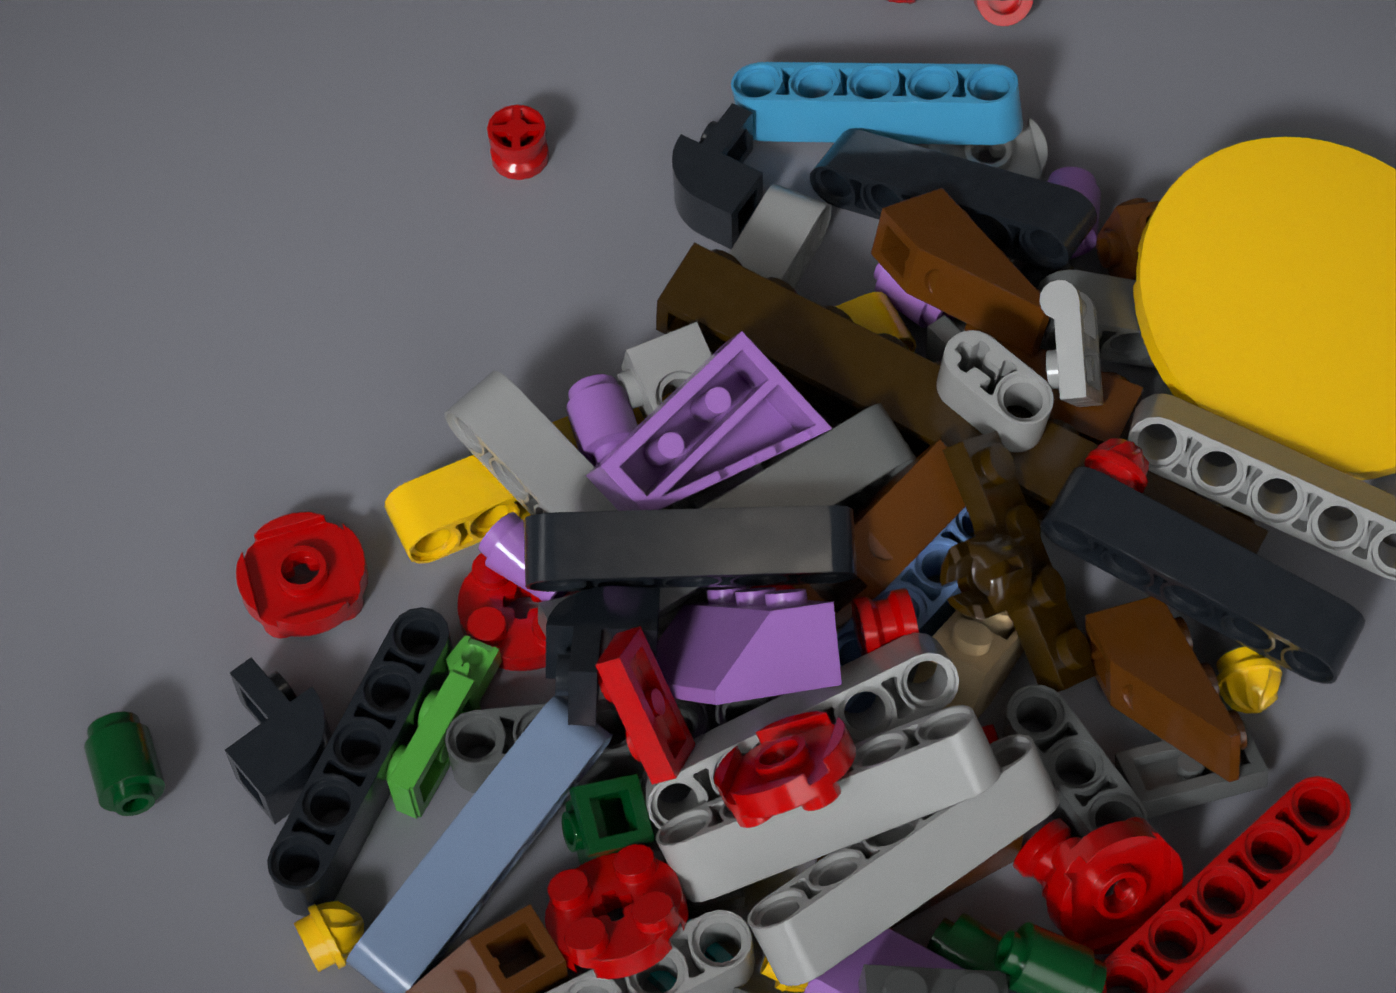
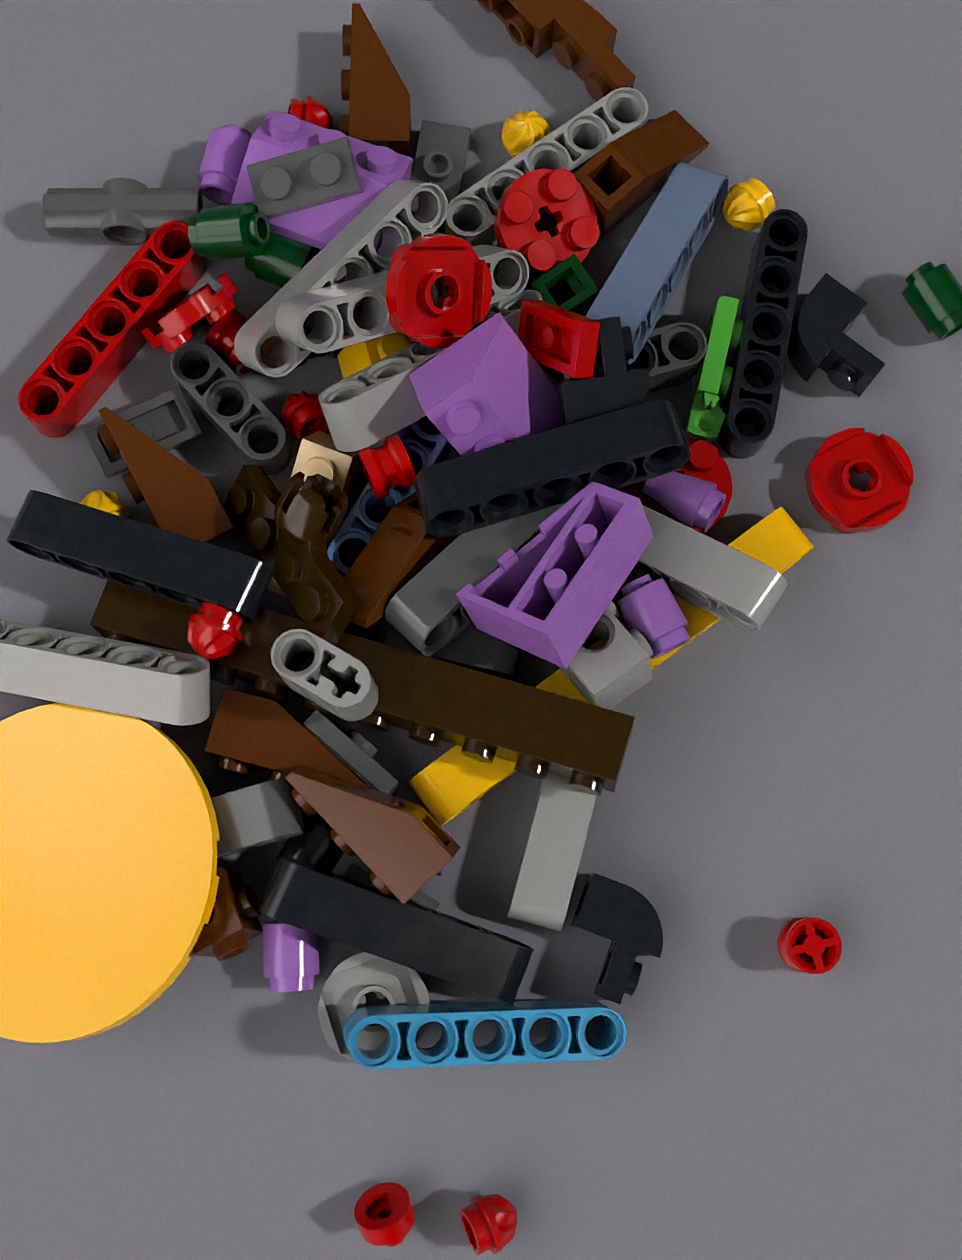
camera: 160 degrees right, 20 degrees up
light grey plate [1039,280,1104,407] -> none

